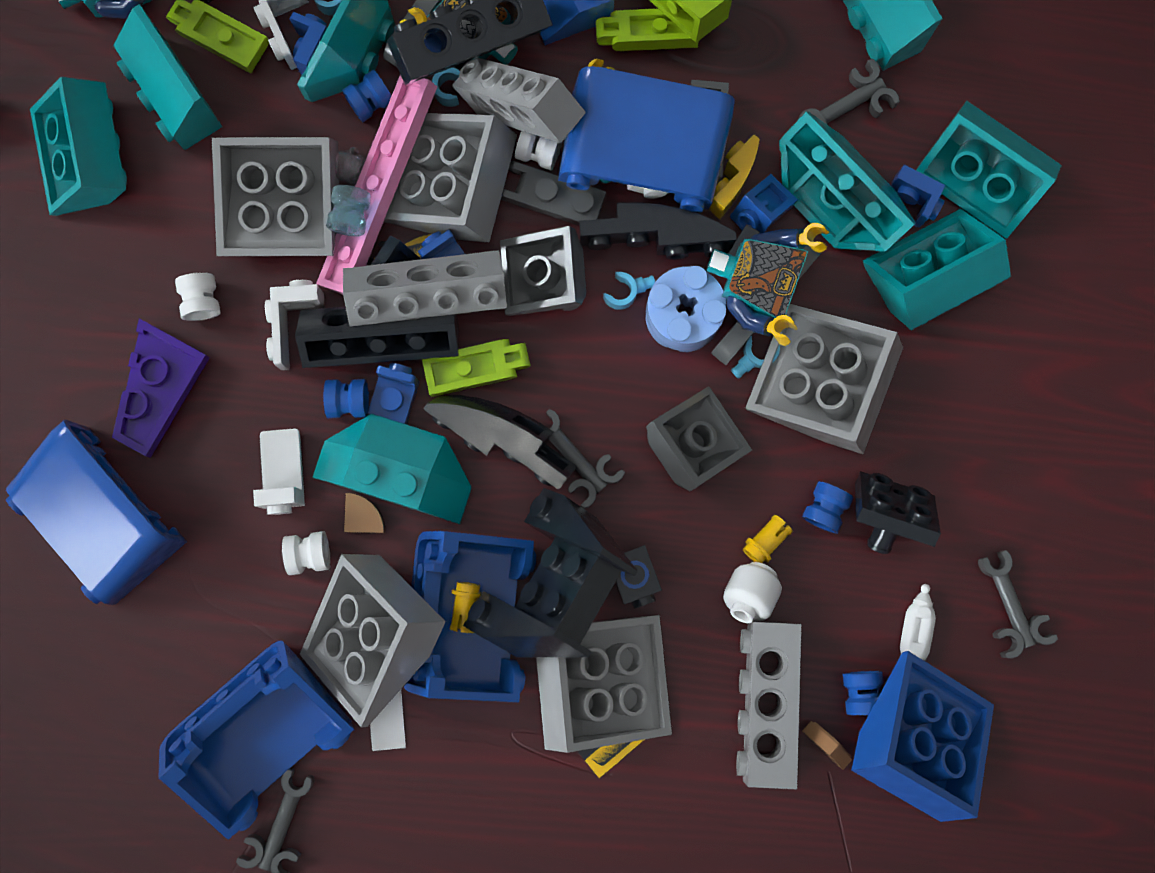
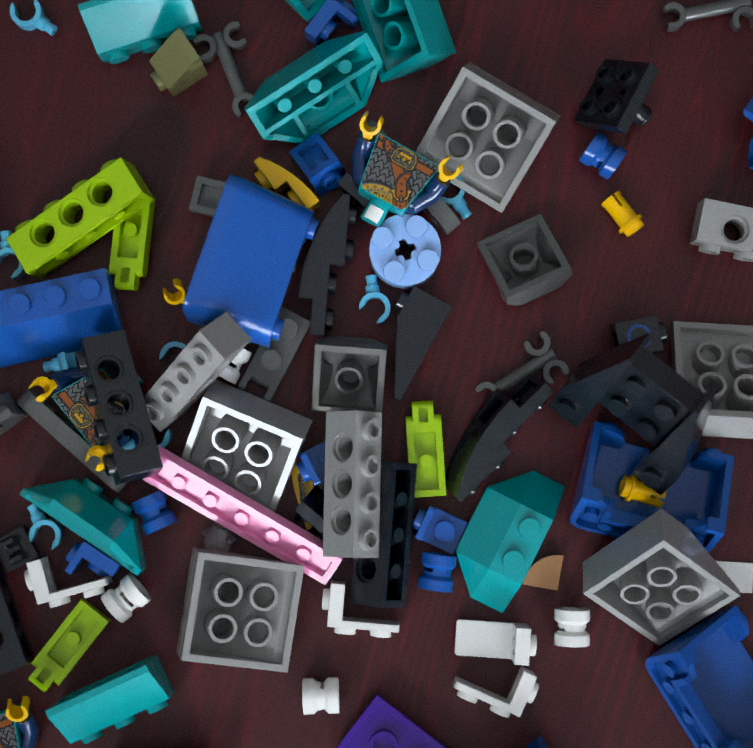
camera: 75 degrees left, 5 degrees up
clear light blue wheel [326,185,371,236] -> none
white head [723,562,782,623] -> none
white piece [900,584,936,660] -> none
none -> white wheel [101,573,151,623]
none -> olive slope [149,28,208,98]
none -> black slope [394,286,452,401]
none -> white bracket [452,666,539,718]

